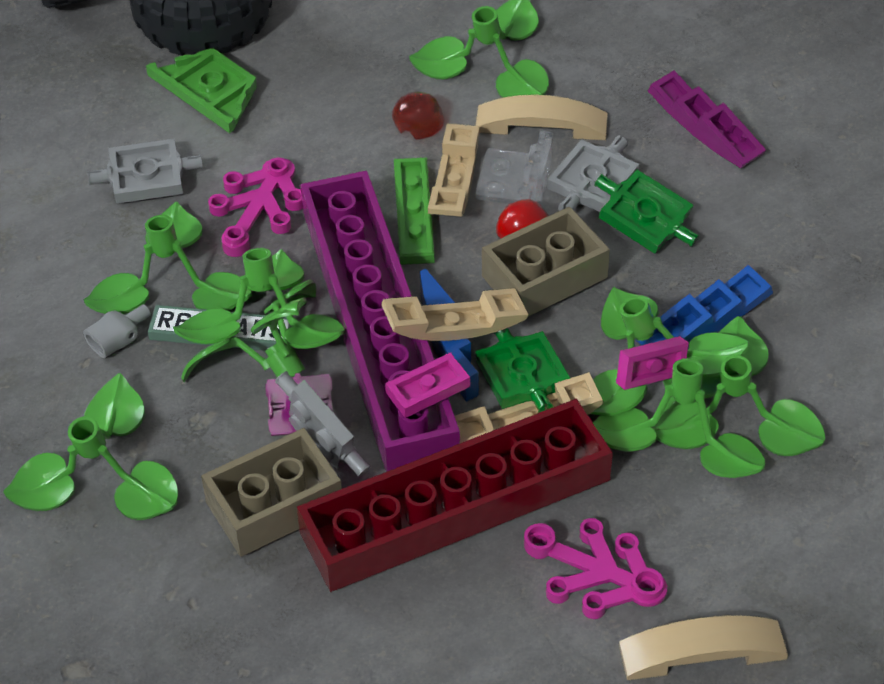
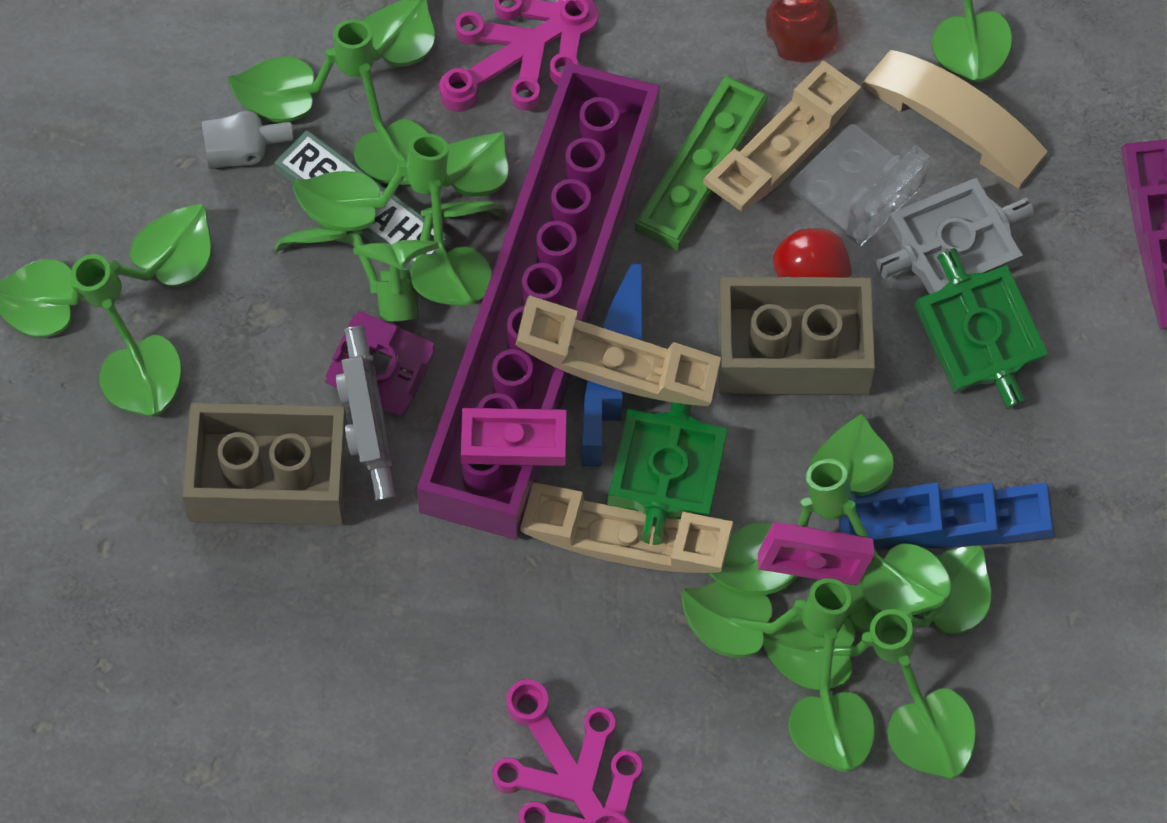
camera: 30 degrees right, 15 degrees up
dark red brick [297,398,613,592] -> none

